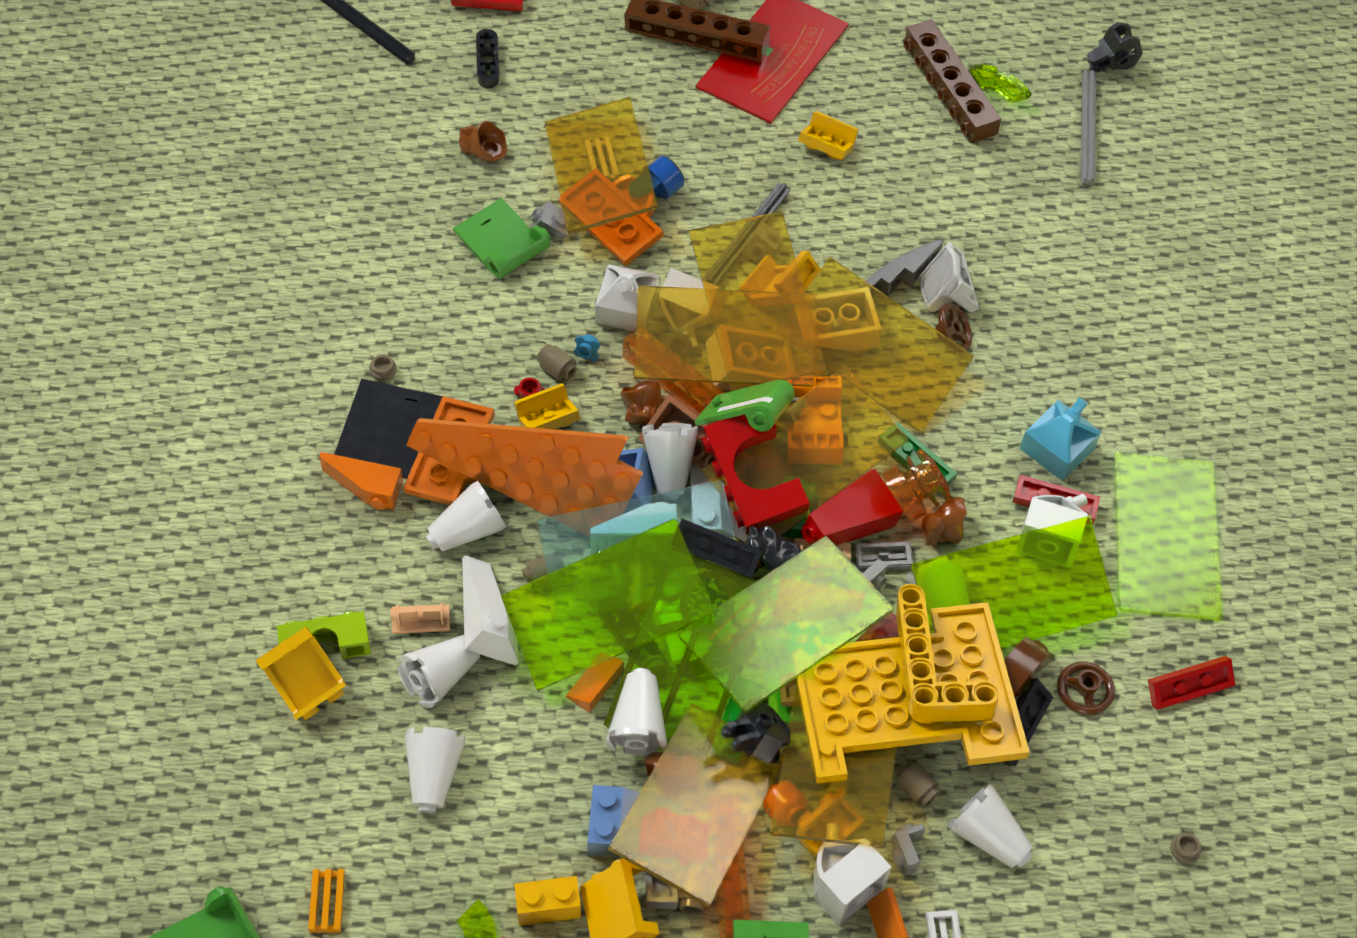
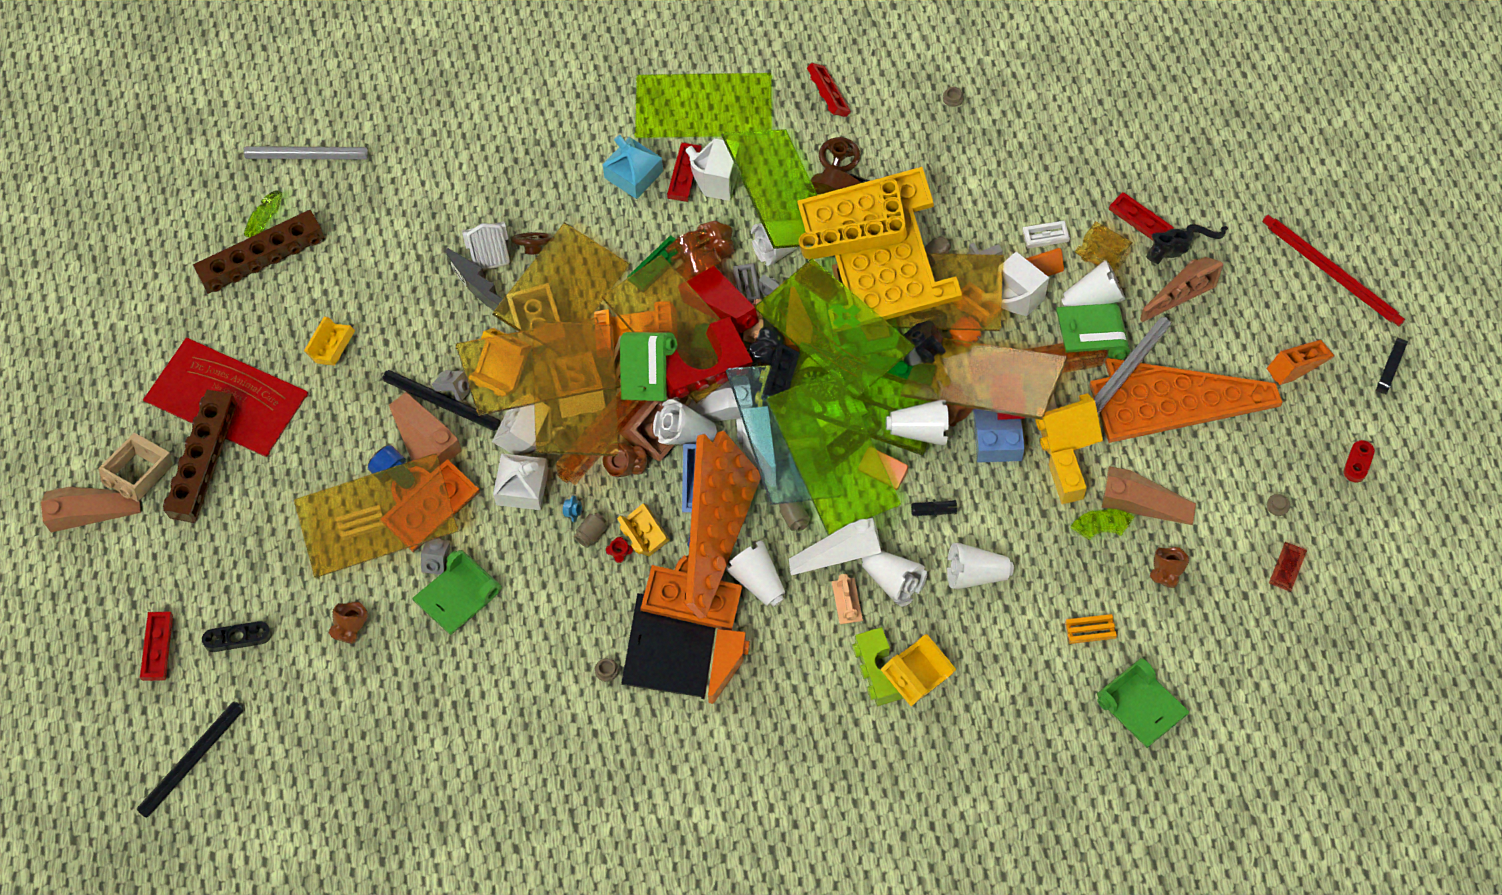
camera: 90 degrees left, 5 degrees up
white cone [947,783,1033,868] -> none
black hinge [1087,22,1143,73] -> none
none -> nougat wedge [389,392,462,473]
none -> black axle [911,499,957,517]

